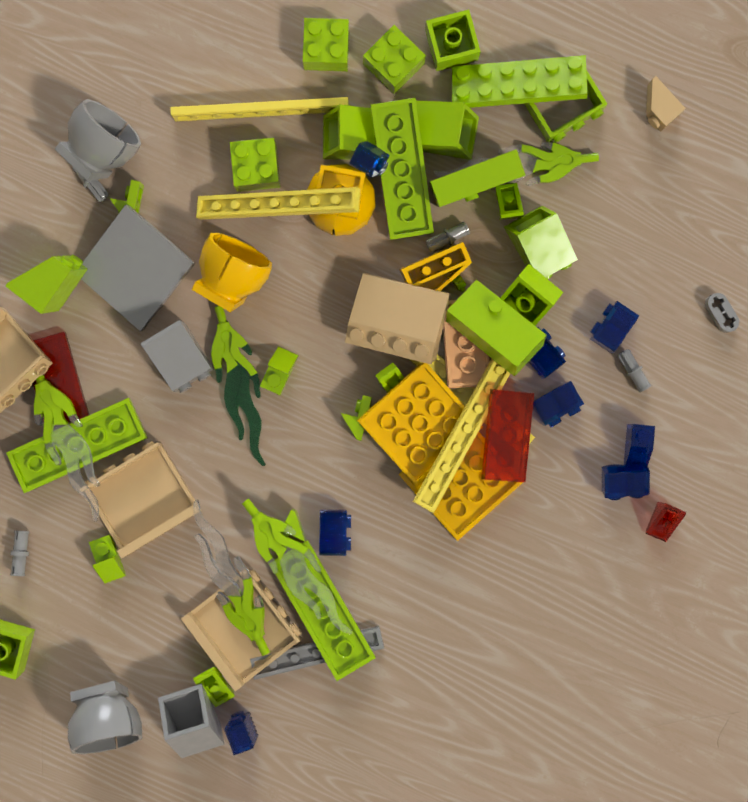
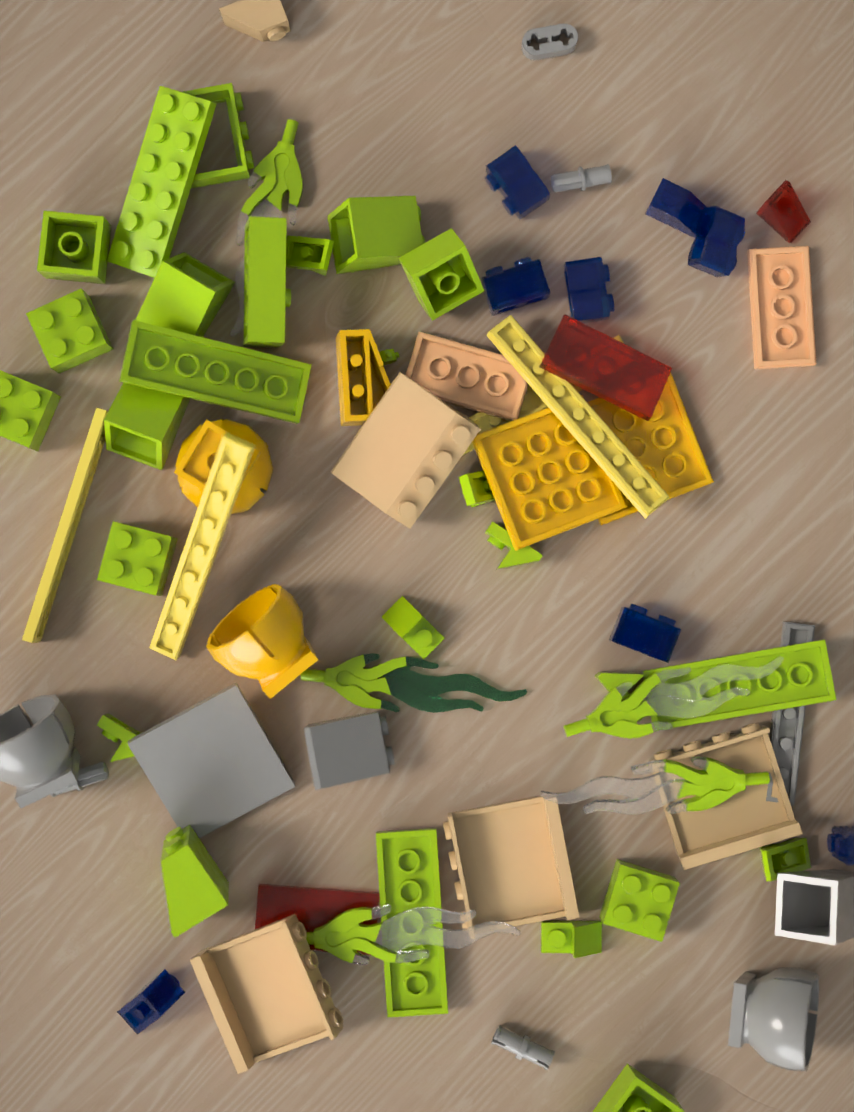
camera: 70 degrees left, 0 degrees up
brick [349,141,390,177] -> none
light grey axle [426,221,470,252] -> none
lime brick [446,280,546,377] -> none
none -> lime brick [599,859,680,942]
none -> light nougat tile [747,246,816,370]

